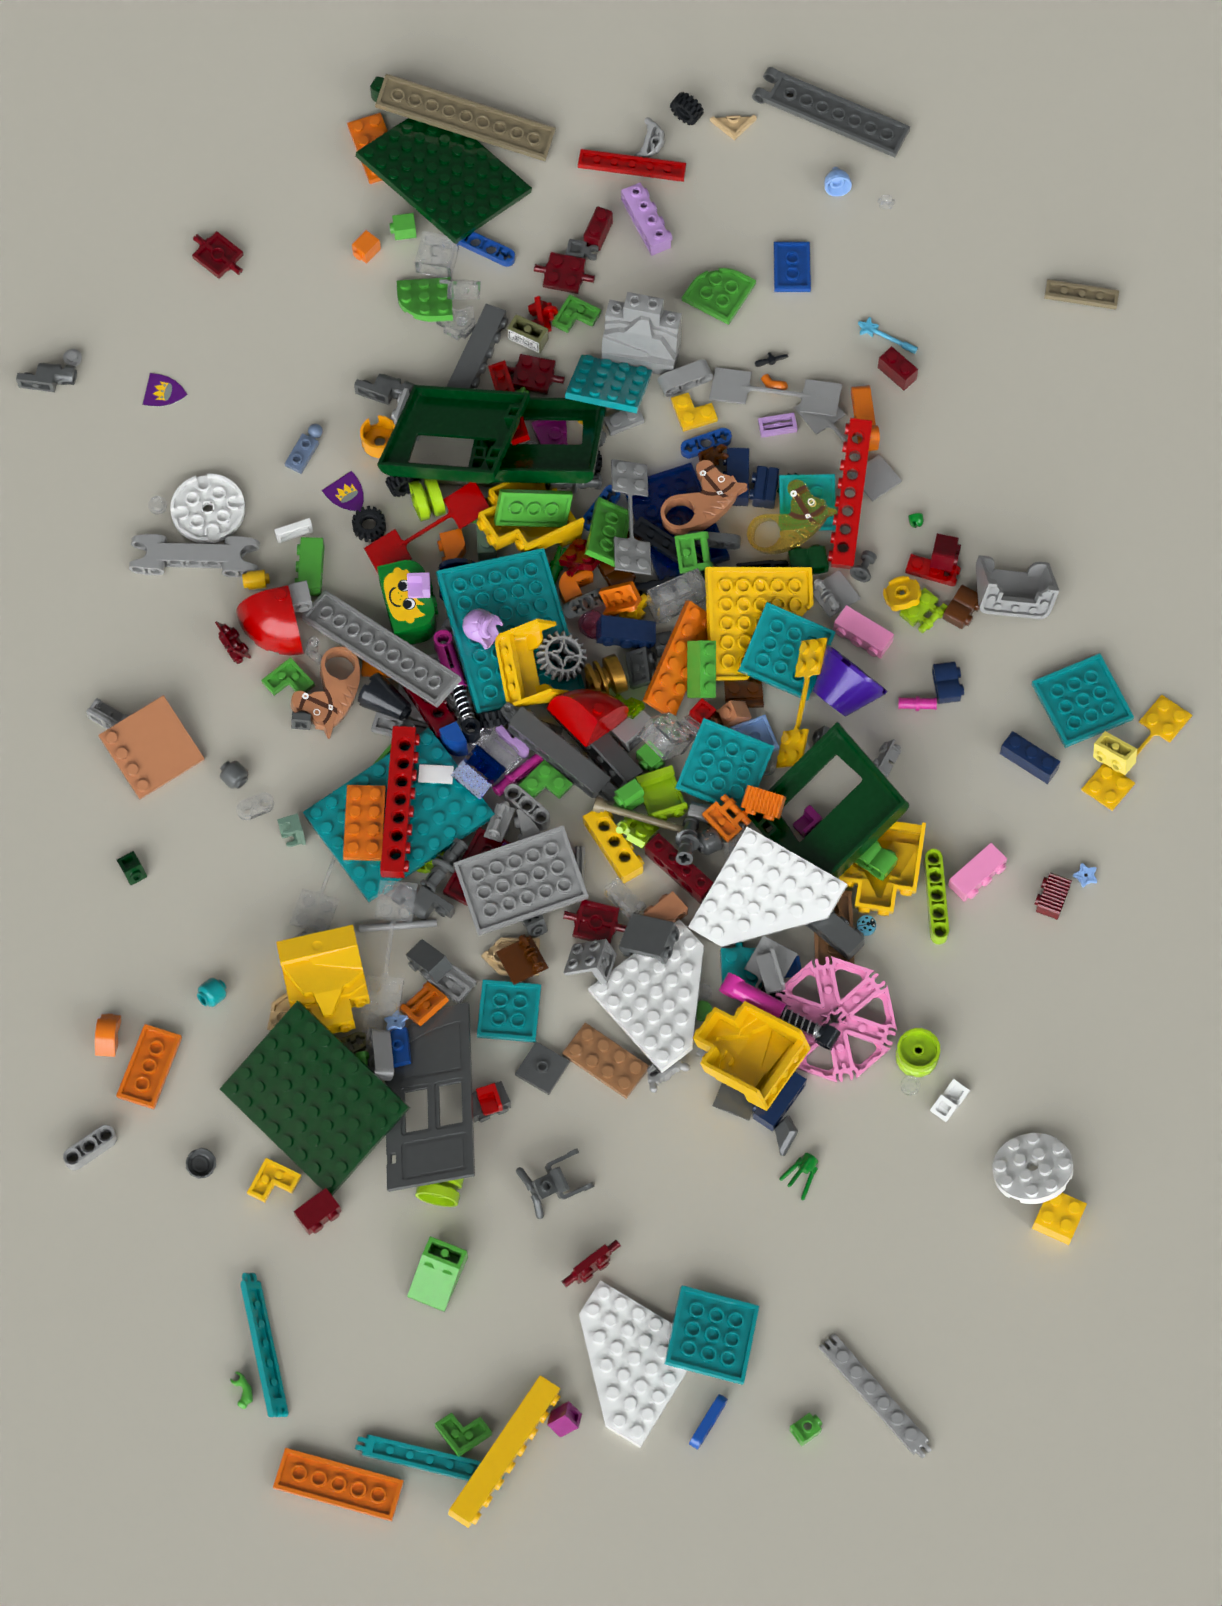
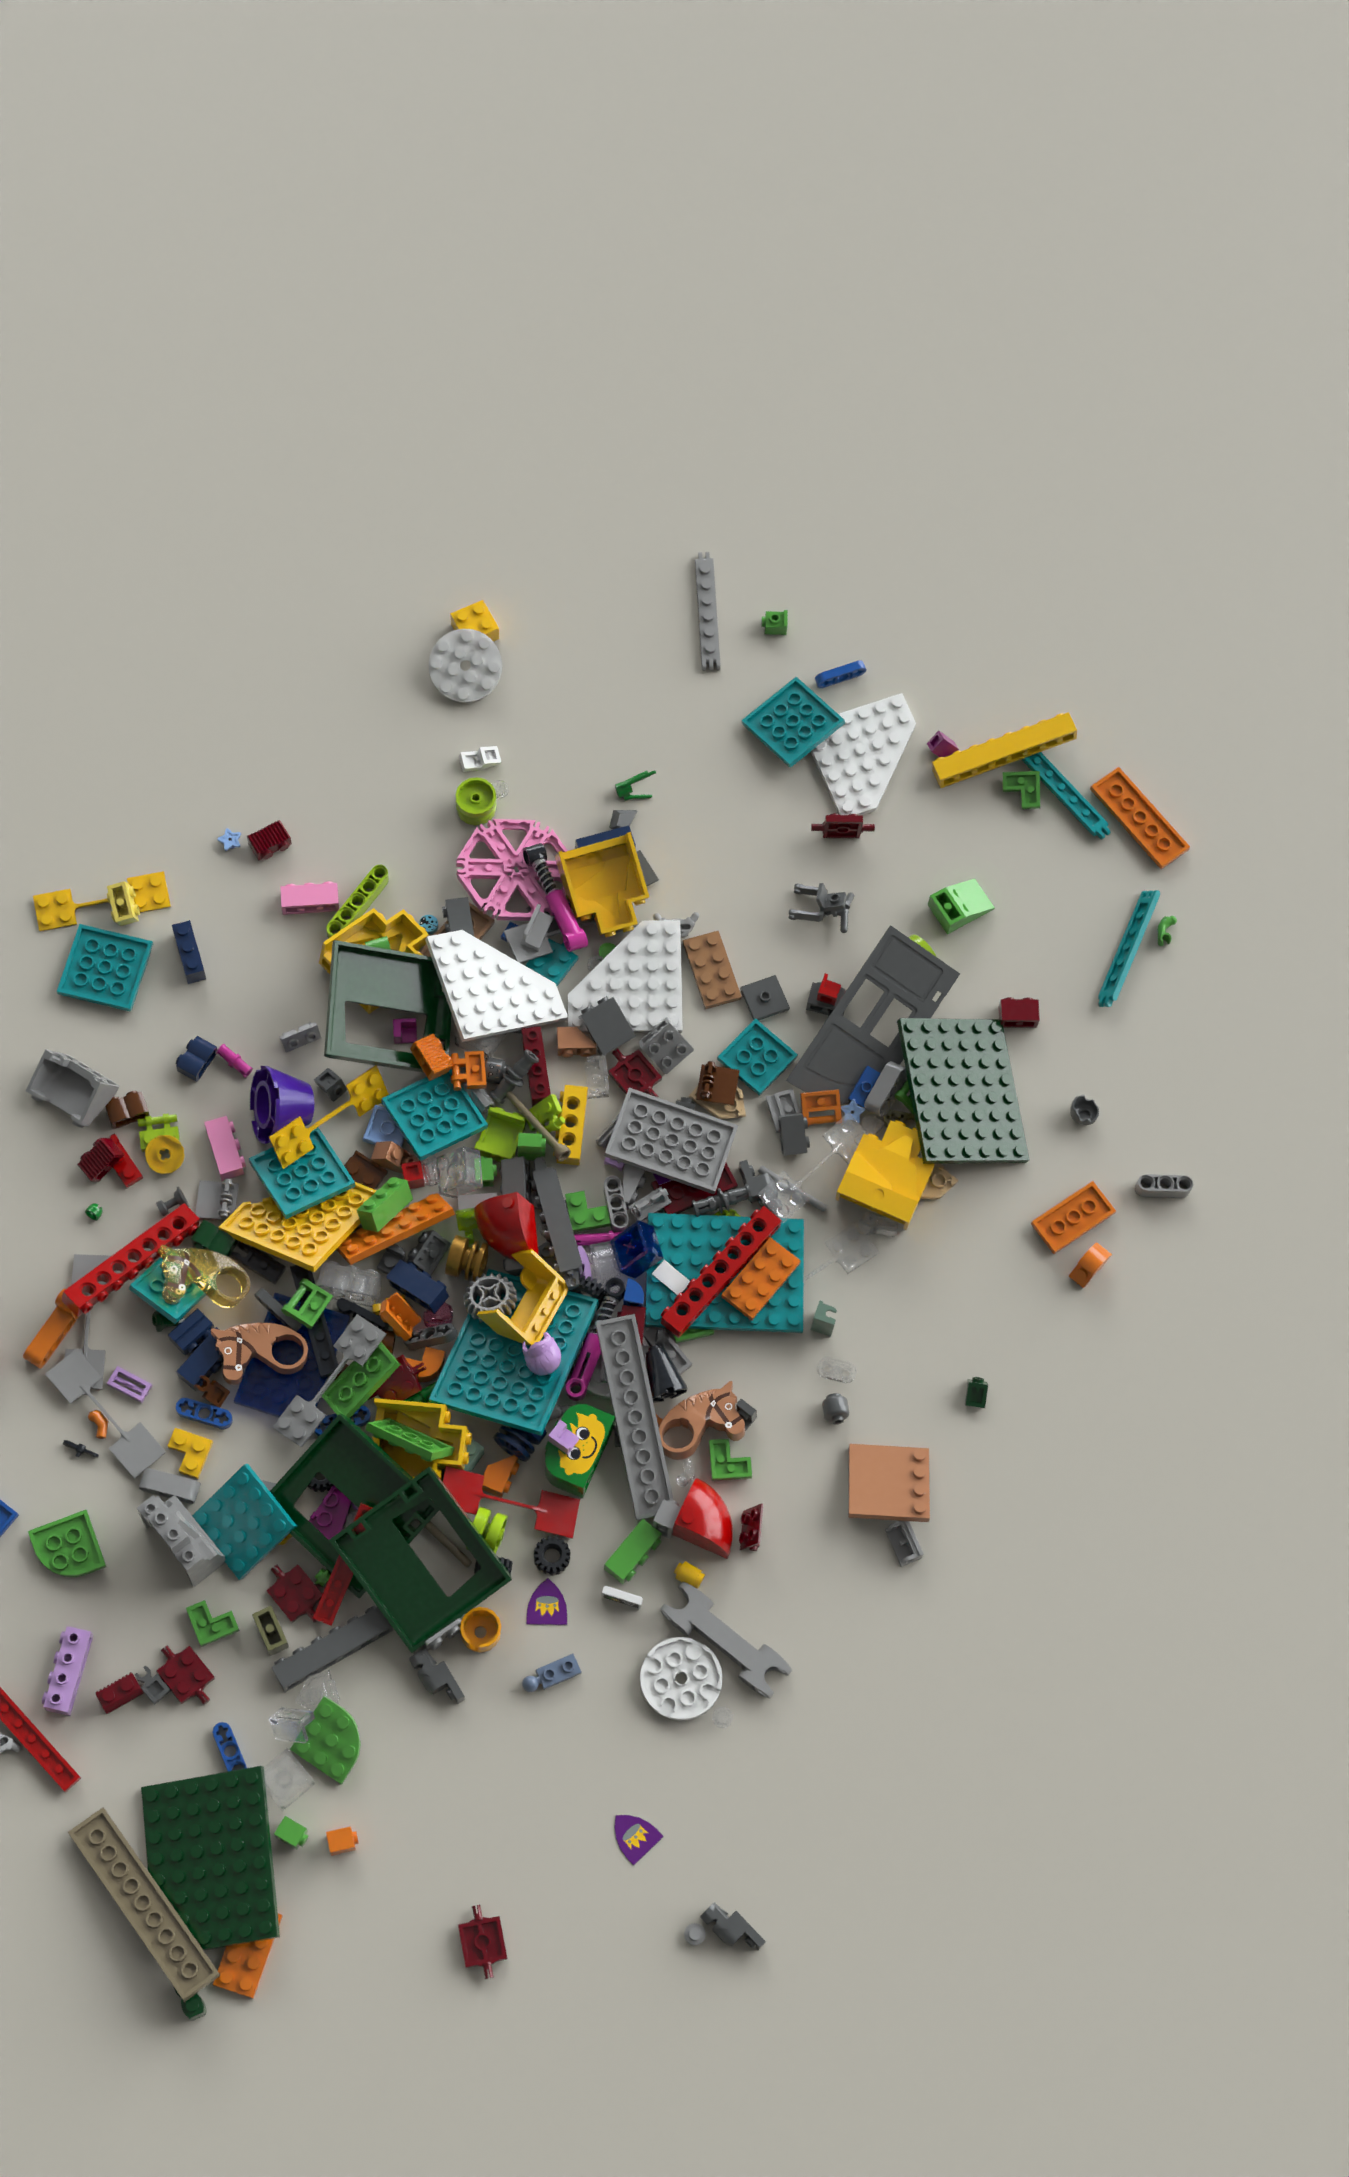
camera: 150 degrees left, 0 degrees up
teal head [197,978,226,1007] -> none
yellow plate [247,1158,302,1203] -> none
red hips [528,296,558,332] -> none

